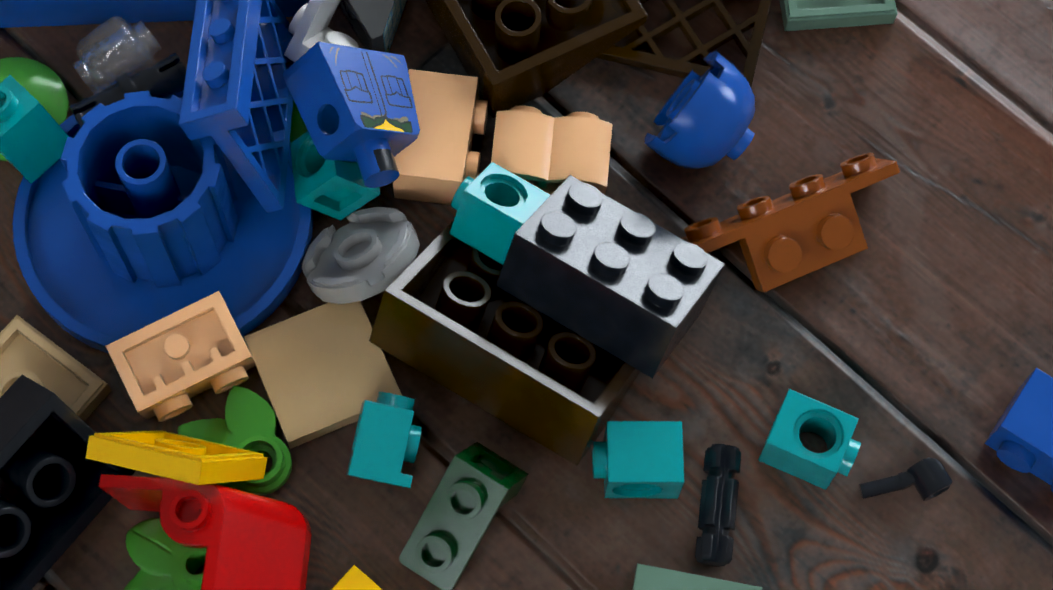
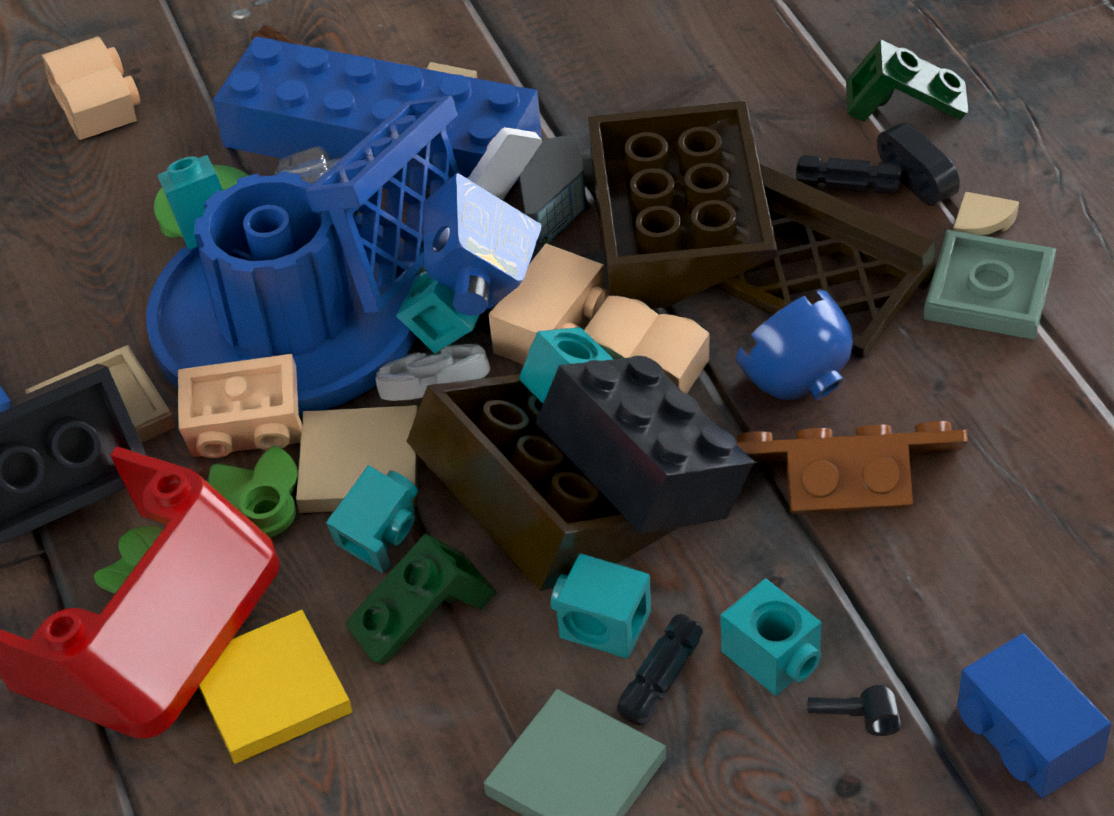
camera: 30 degrees right, 20 degrees down
yellow tile [85,430,268,485] -> none

